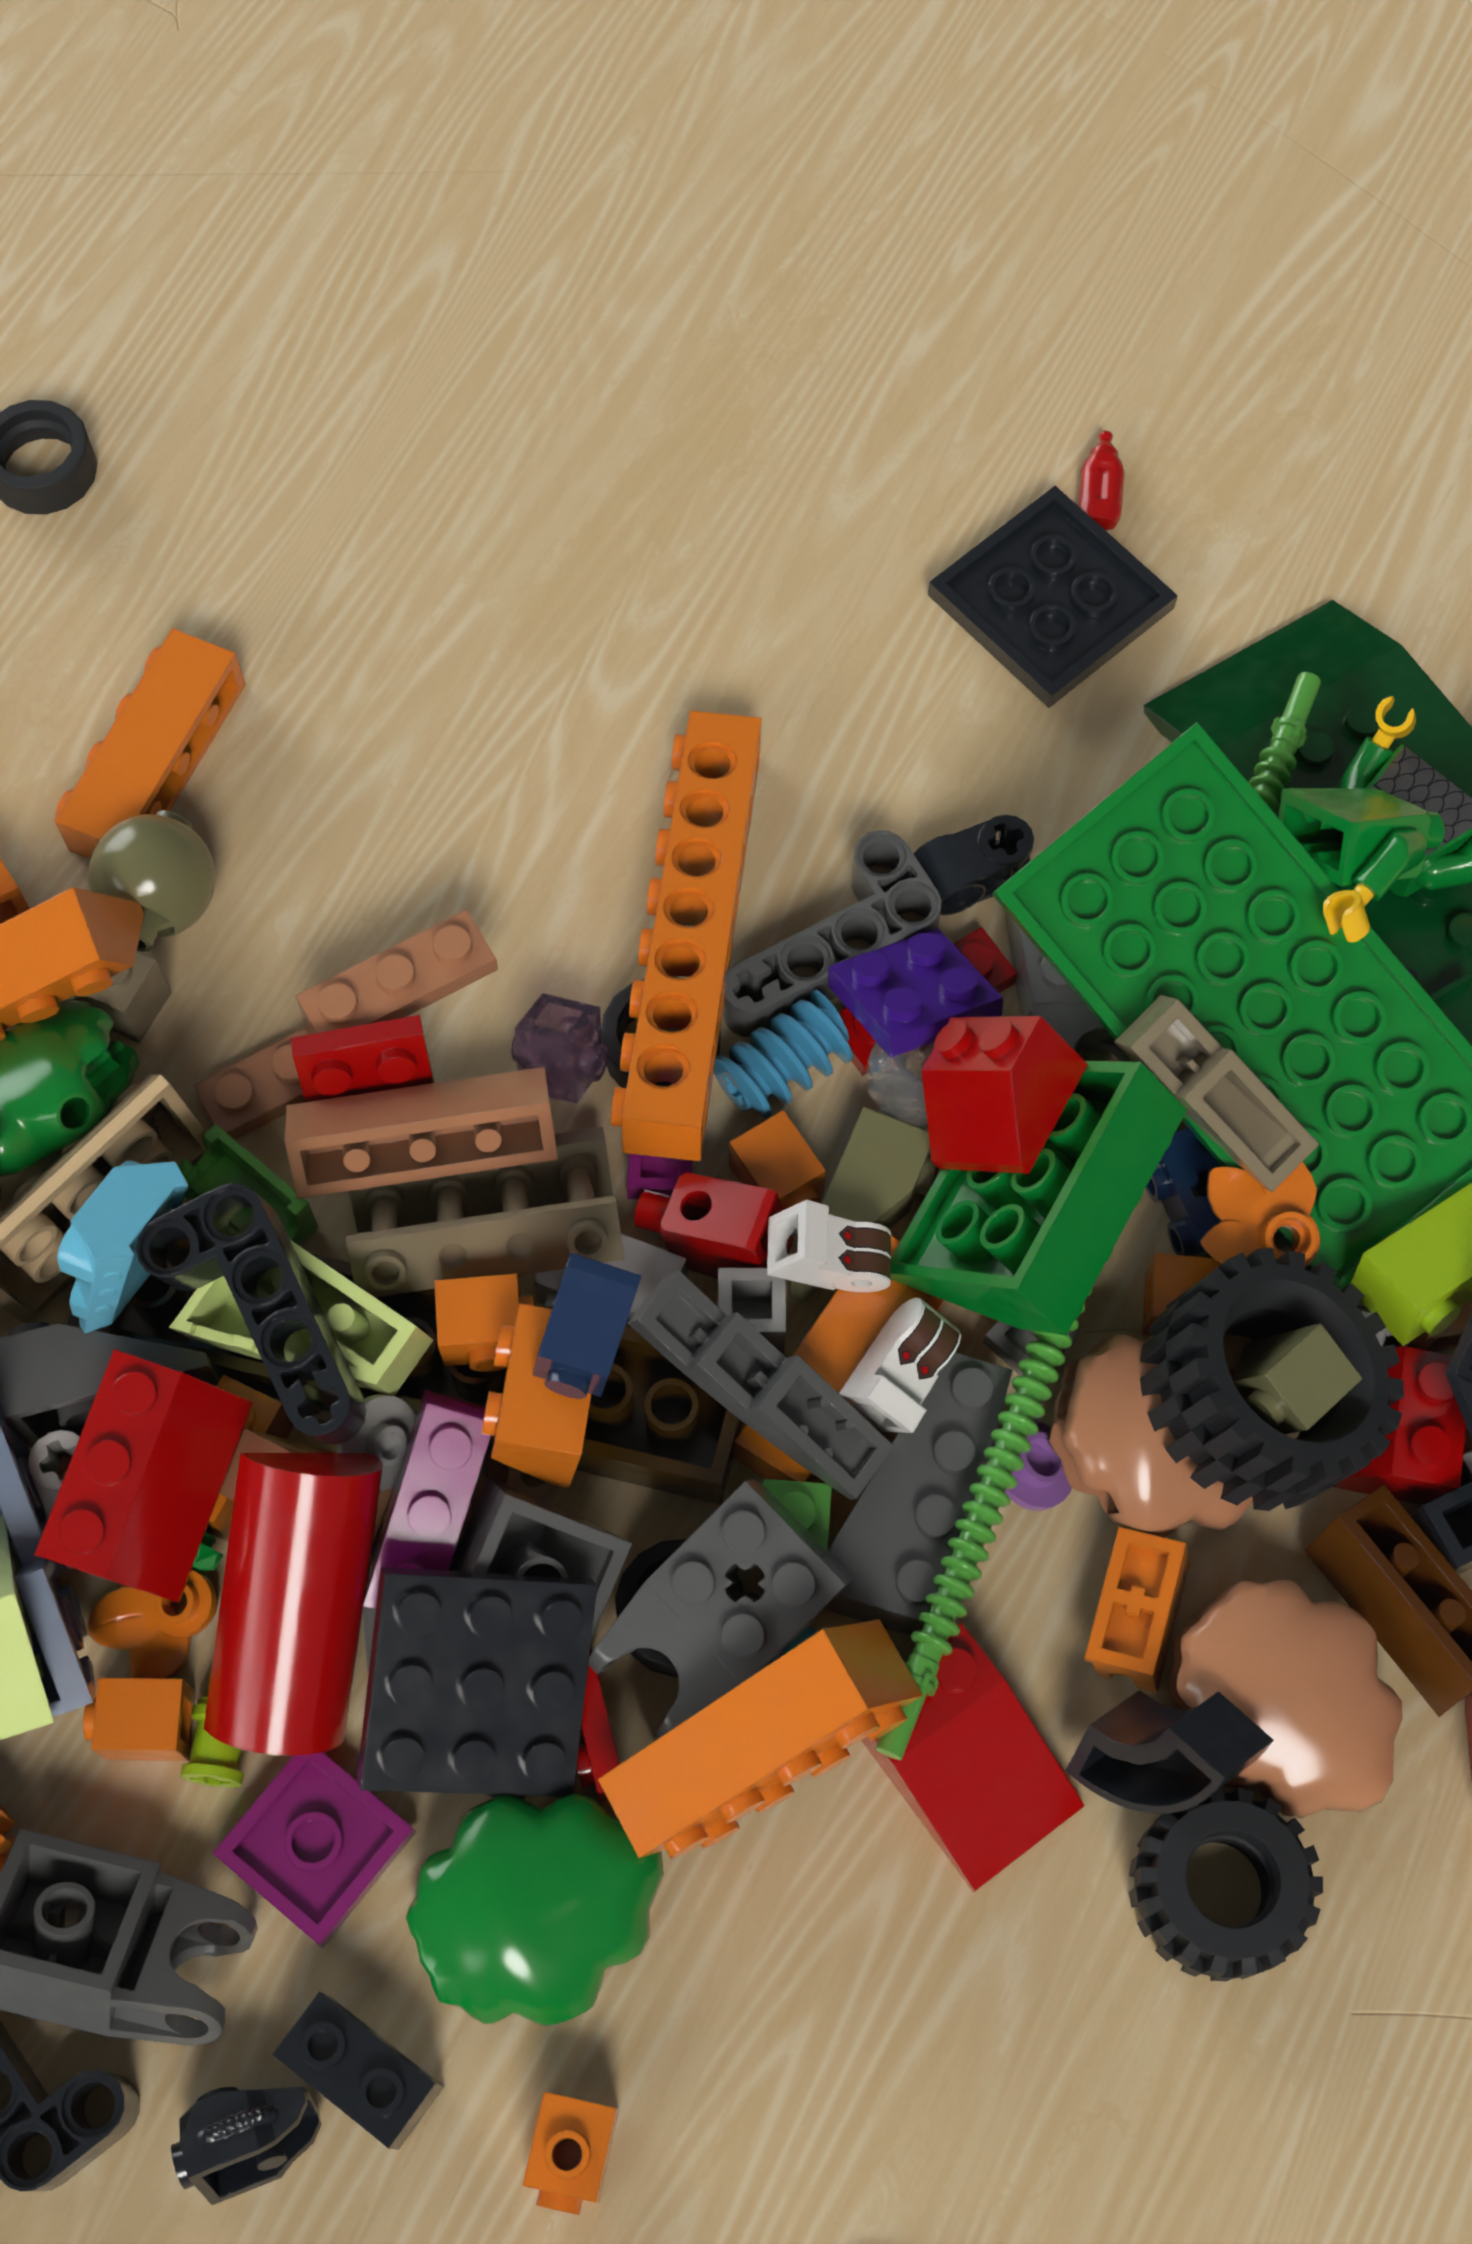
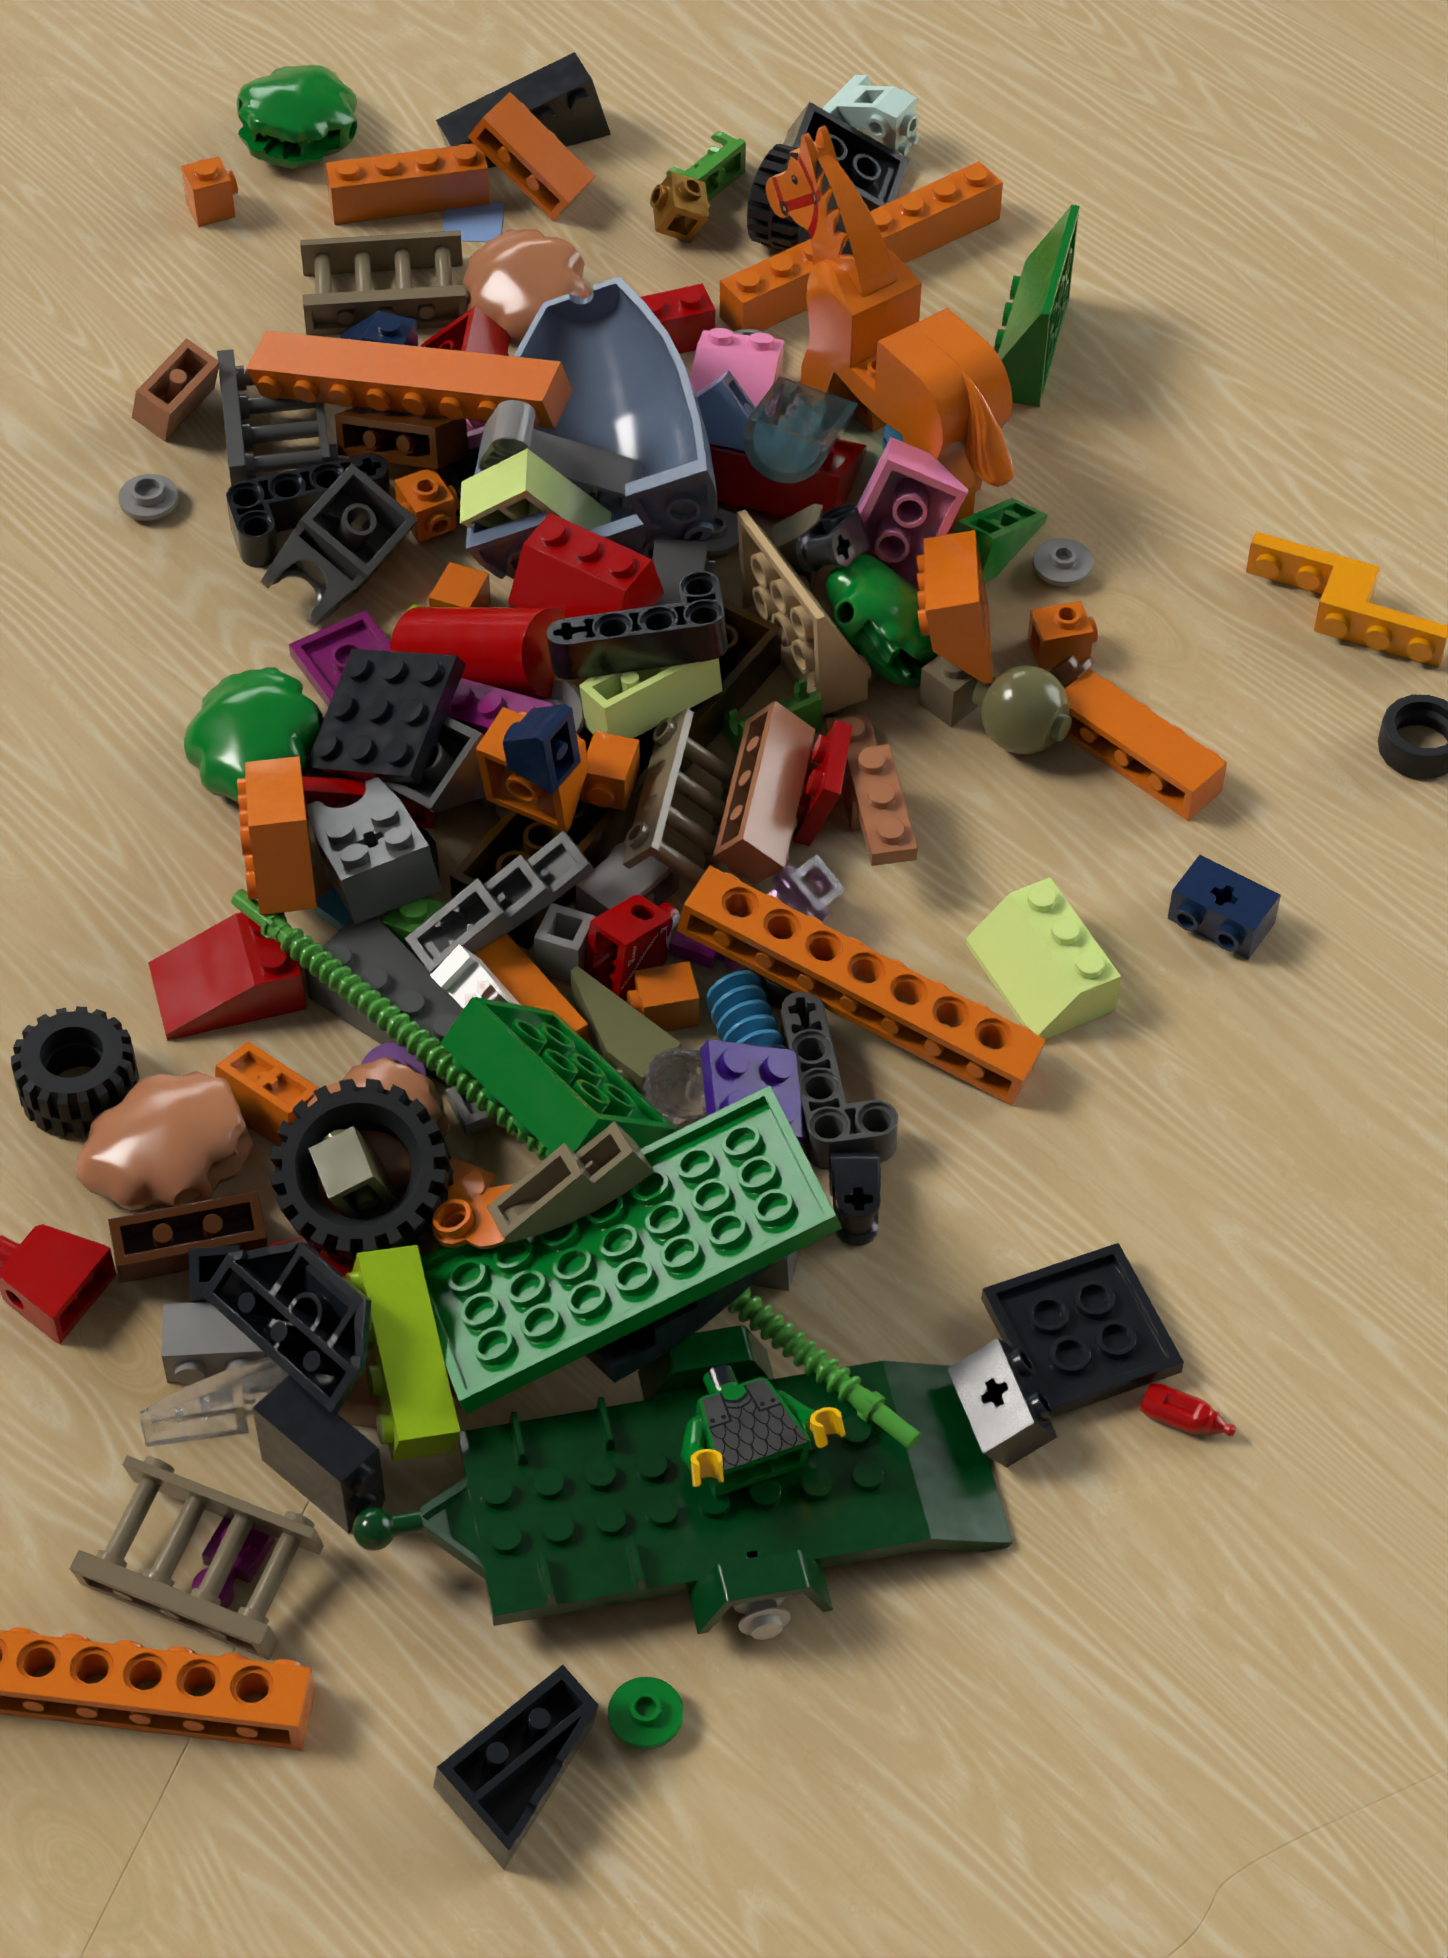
camera: 110 degrees right, 15 degrees down
medium azure slope [57,1160,188,1334] -> none
black hand [171,2086,322,2205] -> none
black brick [272,1991,444,2150] -> none
orange brick [522,2092,619,2215] -> none
white leg [767,1199,891,1292] -> none
red slope [921,1016,1088,1174] -> none
black brick [1065,1690,1274,1814] -> none
green torso [1278,788,1445,943] -> none
none -> brick [947,1338,1057,1468]
none -> yellowish green slope [965,877,1121,1039]
none -> reddish brown piece [1048,654,1095,688]
none -> dark blue brick [1167,854,1281,959]

